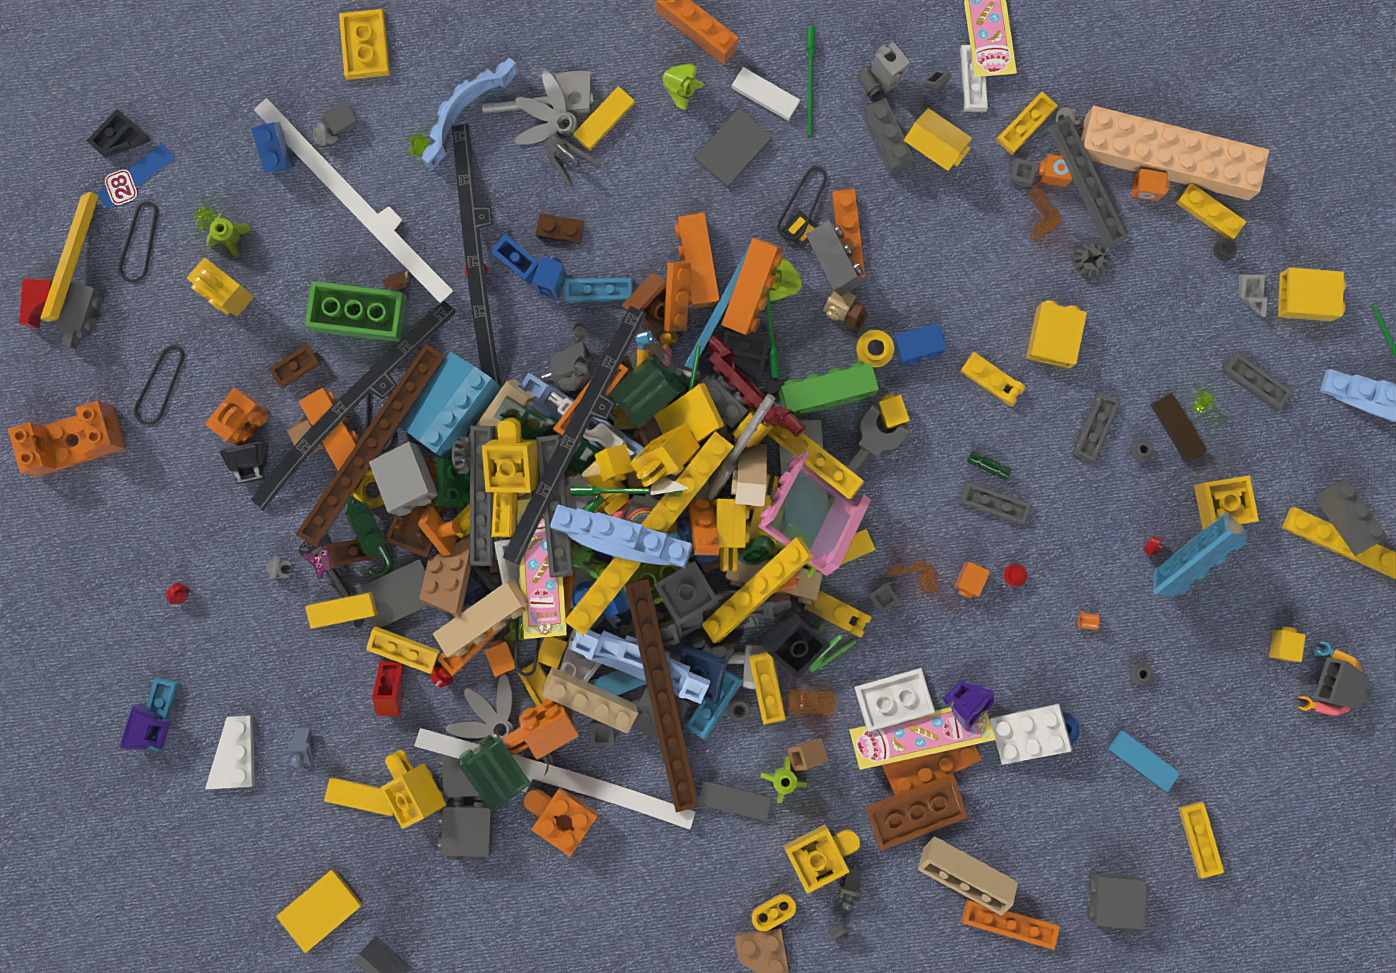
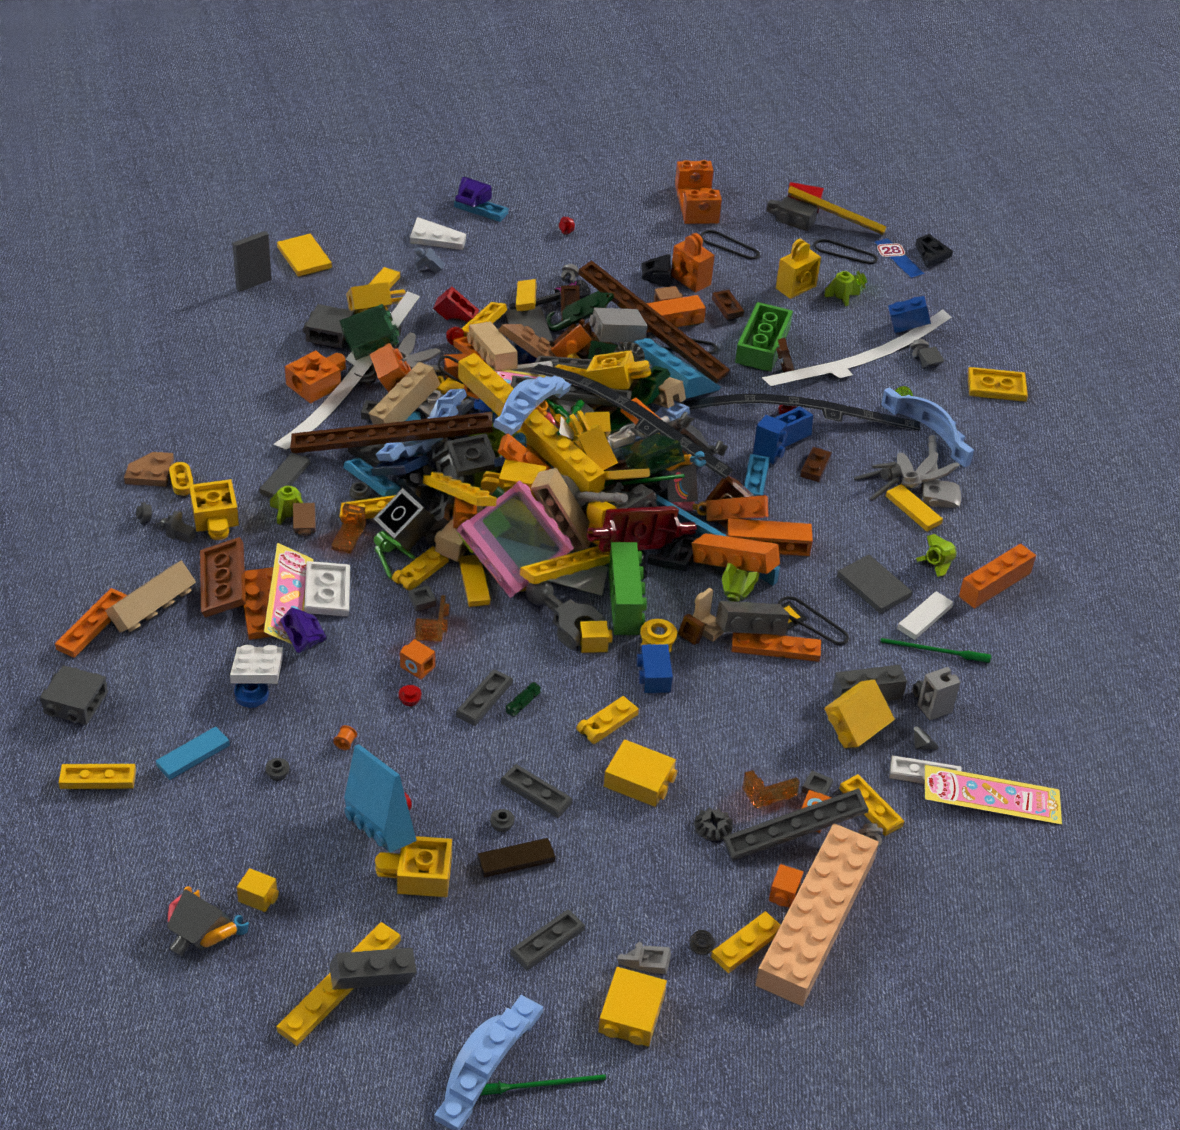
camera: 100 degrees right, 40 degrees down
black sticker [251,301,456,511] -> none
green piece [766,289,781,378] -> none
clear neon green plate [1191,391,1216,414] -> none

